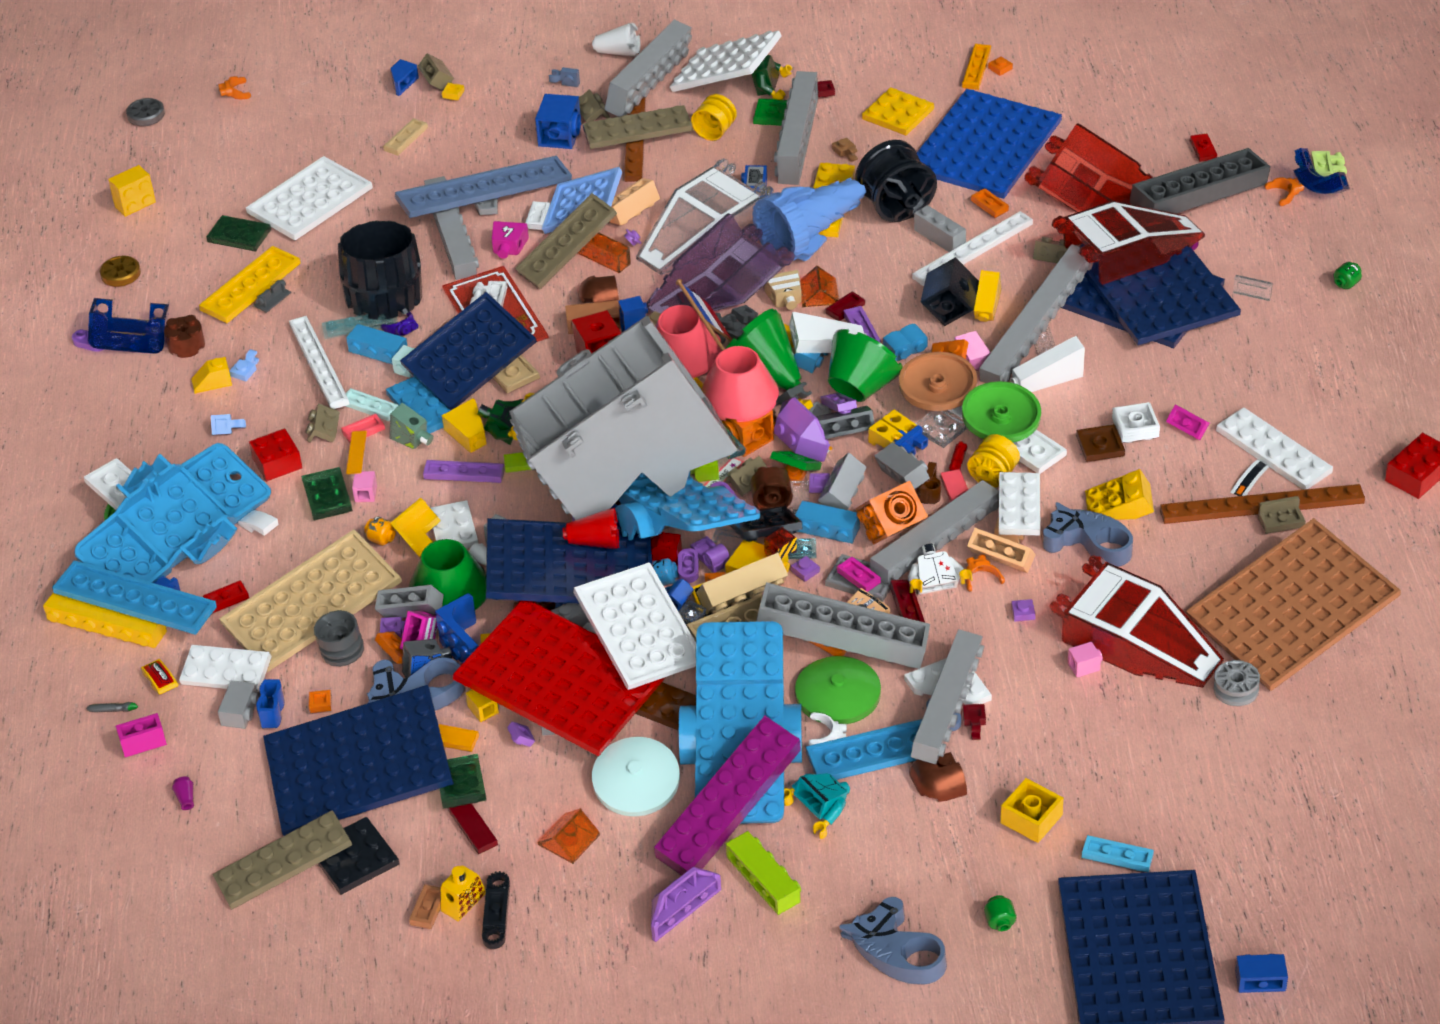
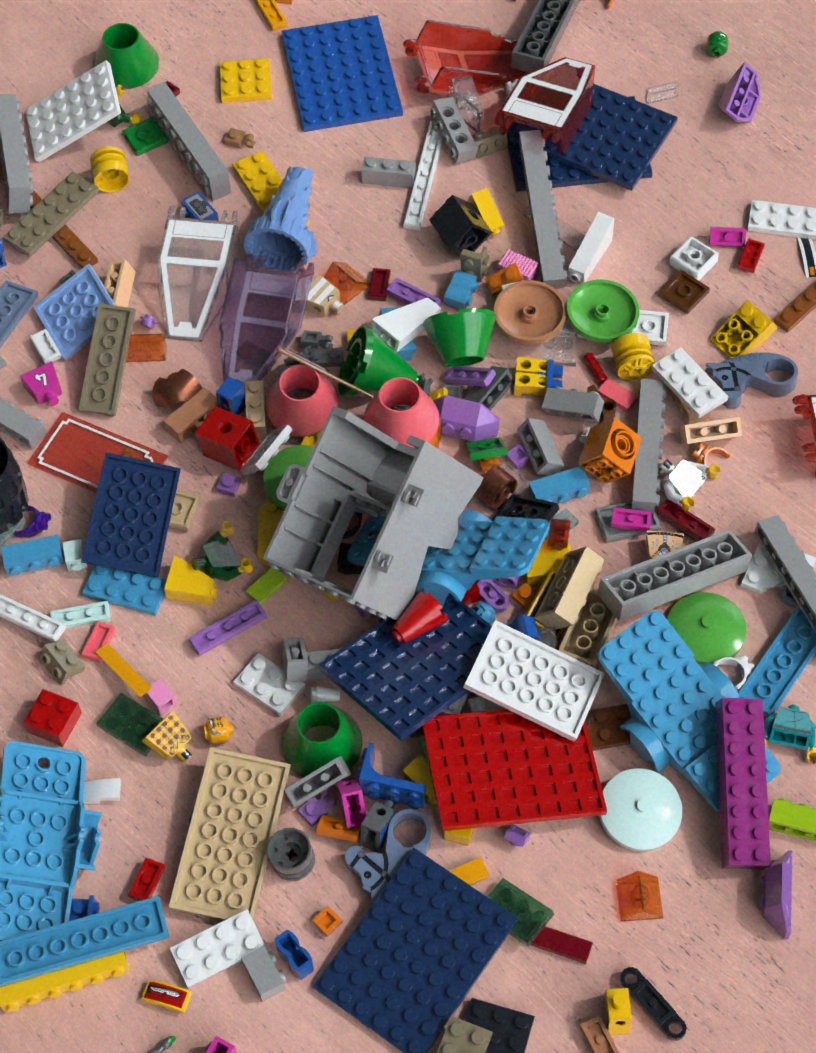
camera: 40 degrees left, 15 degrees up
sand green torso [390,403,434,449] -> none
yellow panel [390,498,441,557] -> none
white plate [470,281,507,307] -> none
medium lavender plate [791,556,820,582] -> none
black wheel [855,140,937,222] -> none
orange plate [971,188,1009,218] -> none
medium lavender plate [1011,599,1035,622] -> none
none -> green cone [93,23,159,89]
none -> torso [141,711,192,762]
none -> light grey brick [282,638,308,682]
none -> light grey brick [430,97,478,164]
none -> clear slope [449,75,484,132]
none -> dark tan bracket [461,247,489,282]
none -> medium lavender wedge [718,62,761,122]
none -> red plate [737,238,765,273]

